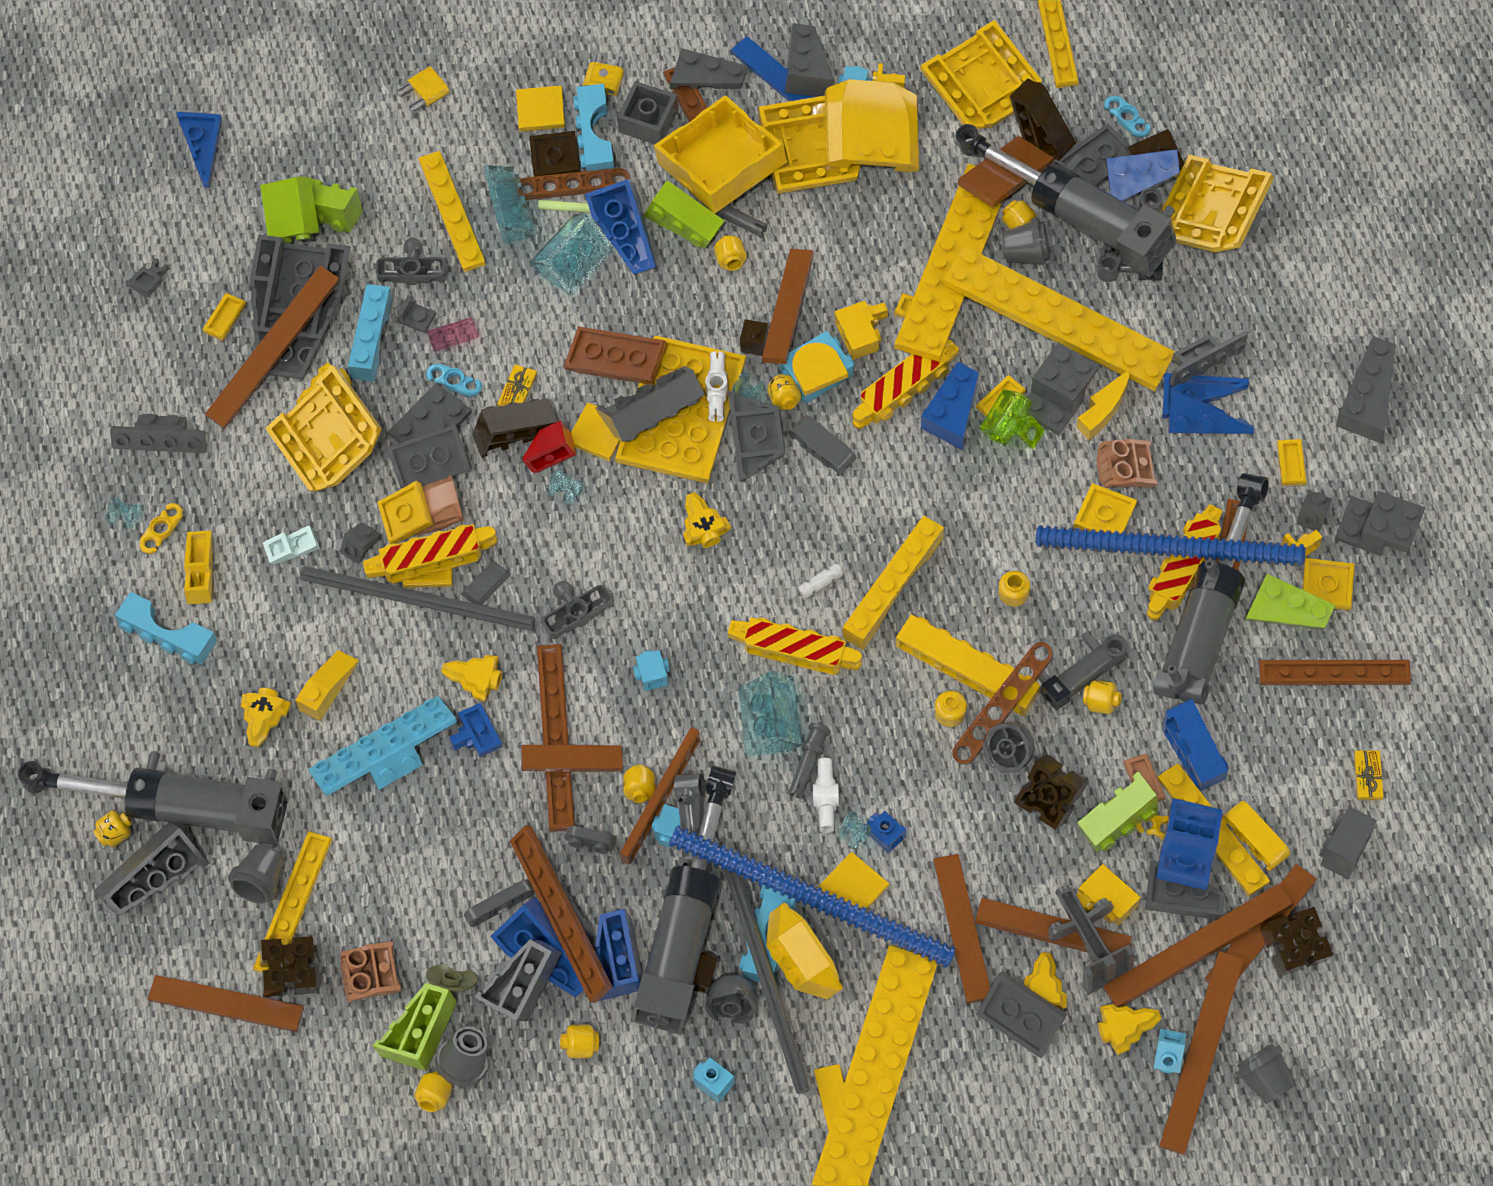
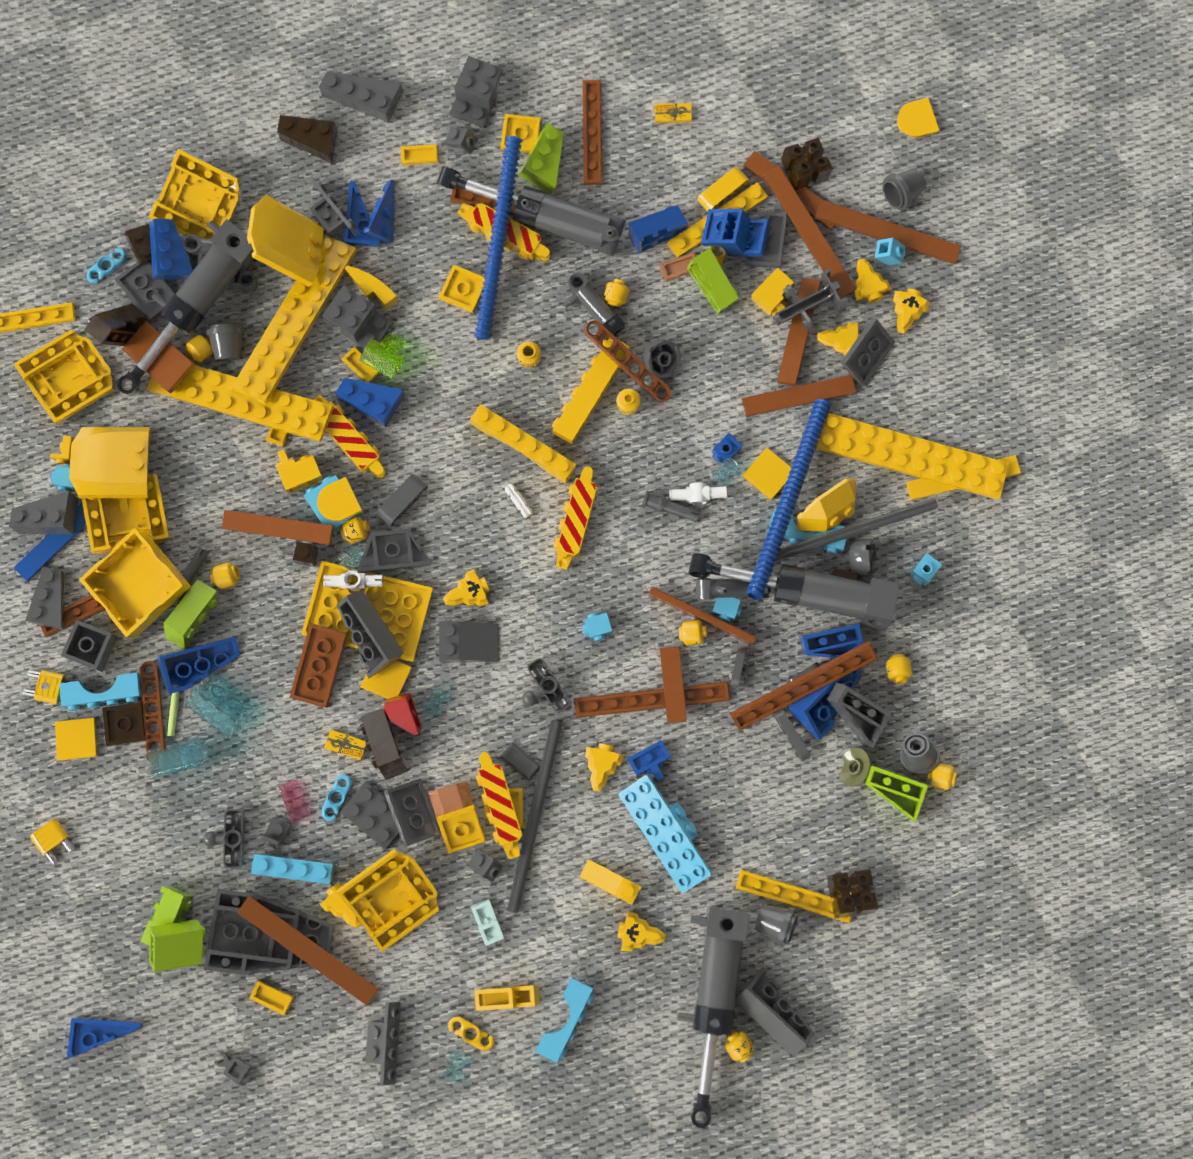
camera: 95 degrees left, 15 degrees up
dark orange tile [148,975,304,1032] -> none
nougat slope [340,941,401,1003] -> none
yellow plate [418,150,486,272] -> none
clear light blue slope [738,670,802,757] -> none
dark brown brick [1014,754,1089,830] -> none
nougat slope [1096,439,1158,488] -> none
yellow bracket [1282,530,1323,557] -> none
dark grey brick [1319,806,1377,879] -> none
none -> yellow wedge [247,195,324,287]
none -> dark brown wedge [277,115,338,164]
none -> dark grey slope [439,621,499,663]
none -> yellow rock [893,289,930,334]
none -> yellow tile [897,98,939,138]

